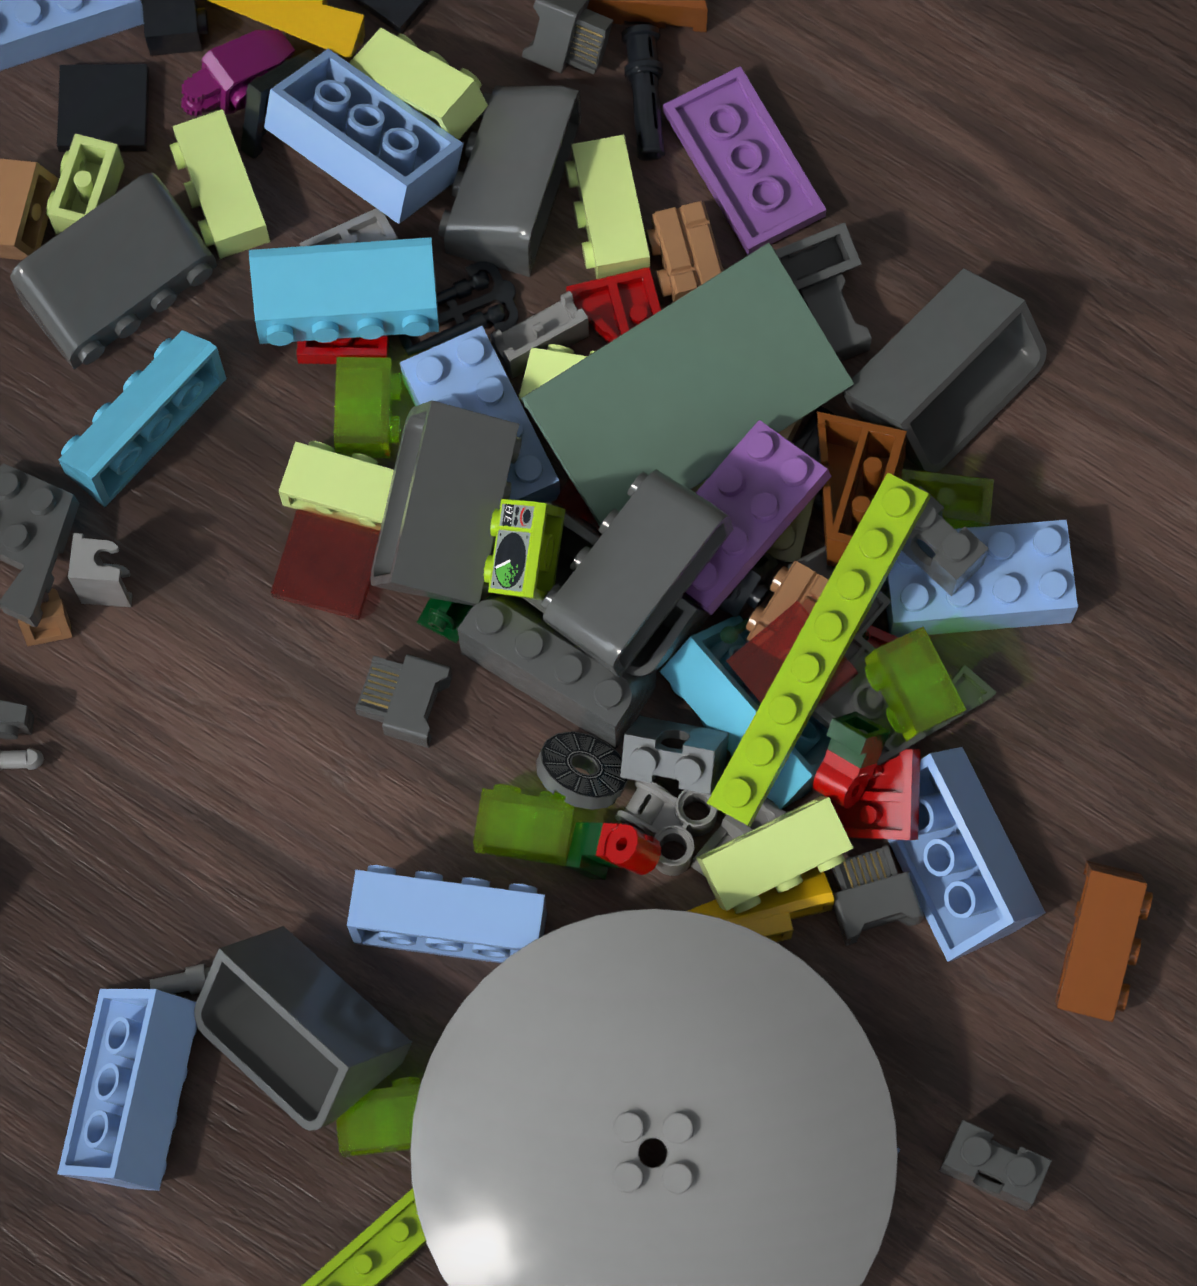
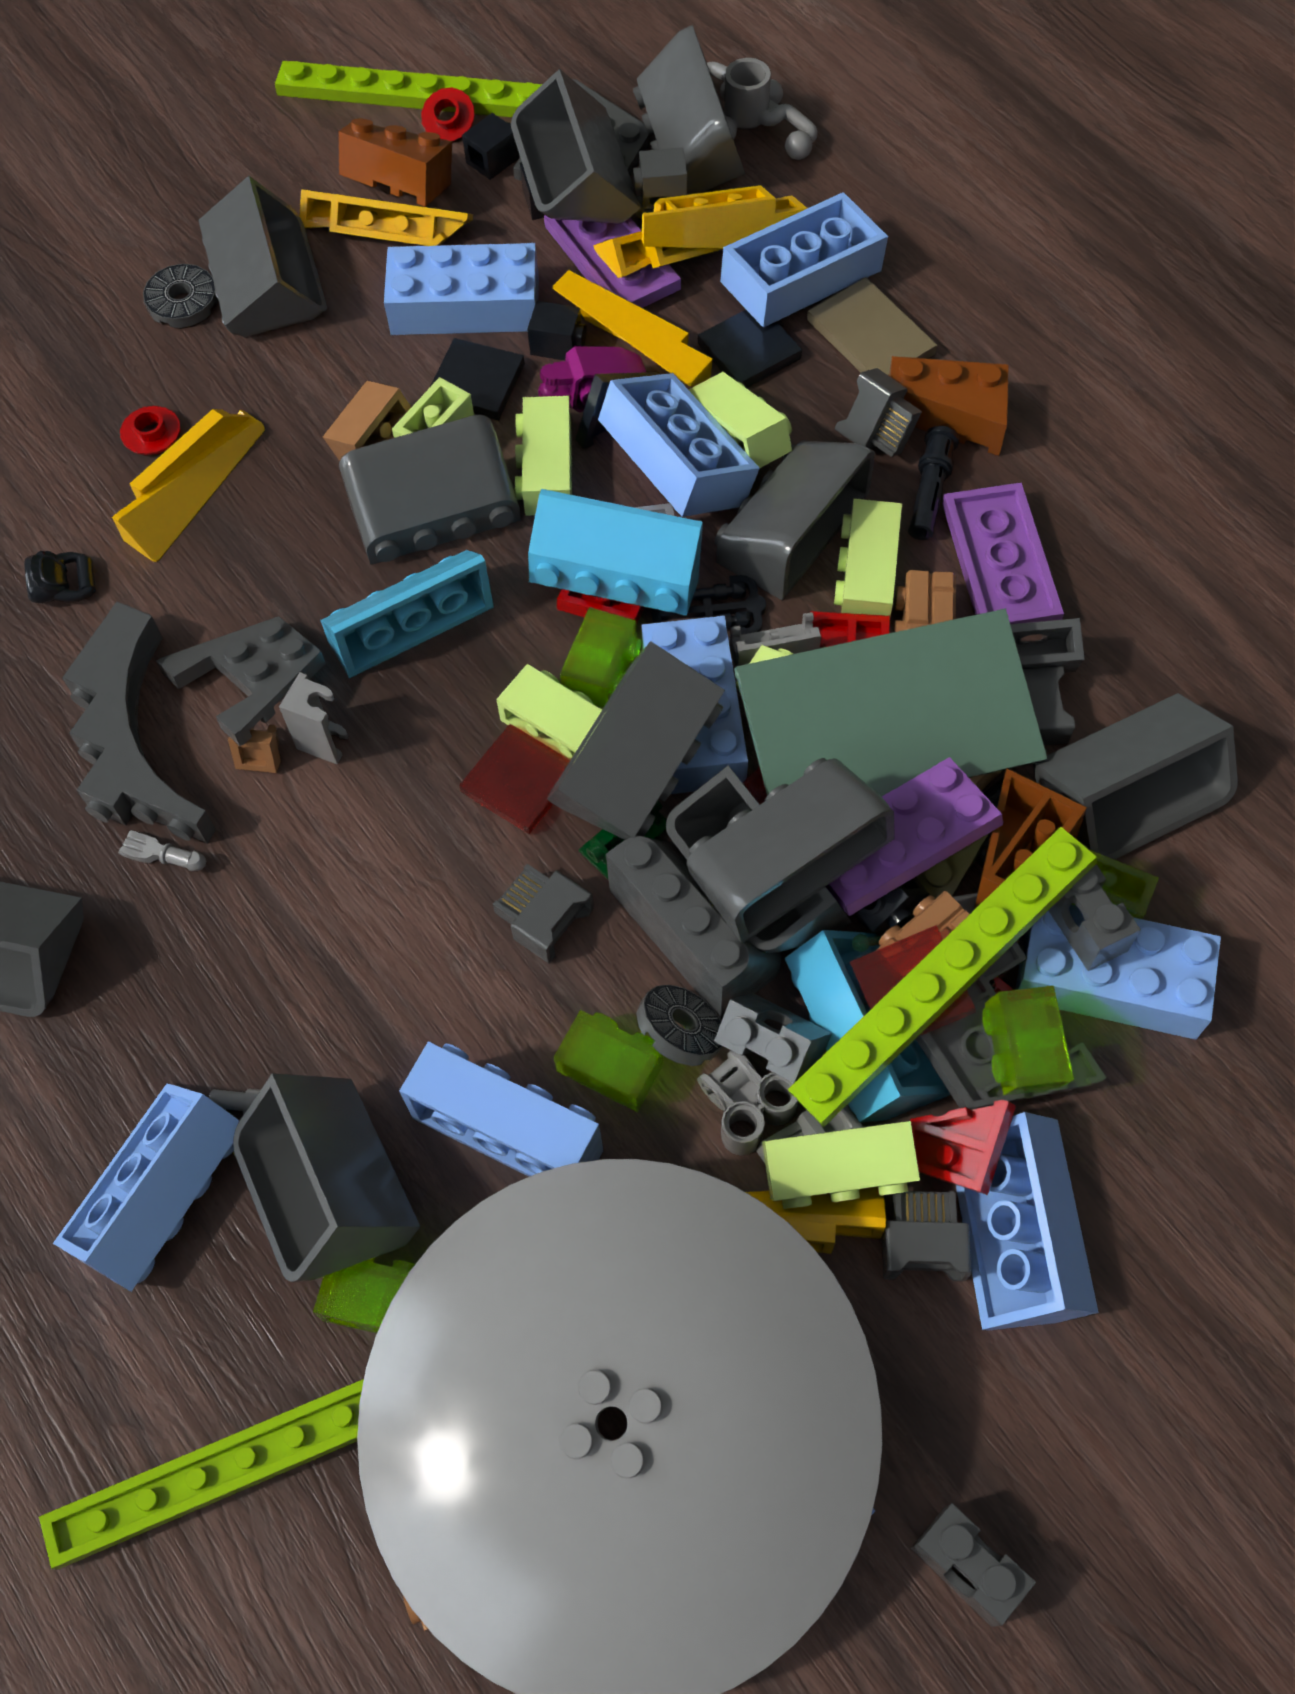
camera: 20 degrees right, 10 degrees down
slope [484,499,566,600] -> none
leg [565,822,661,880] -> none
leg [813,711,890,809] -> none
dark orange wedge [1055,860,1153,1022] -> none

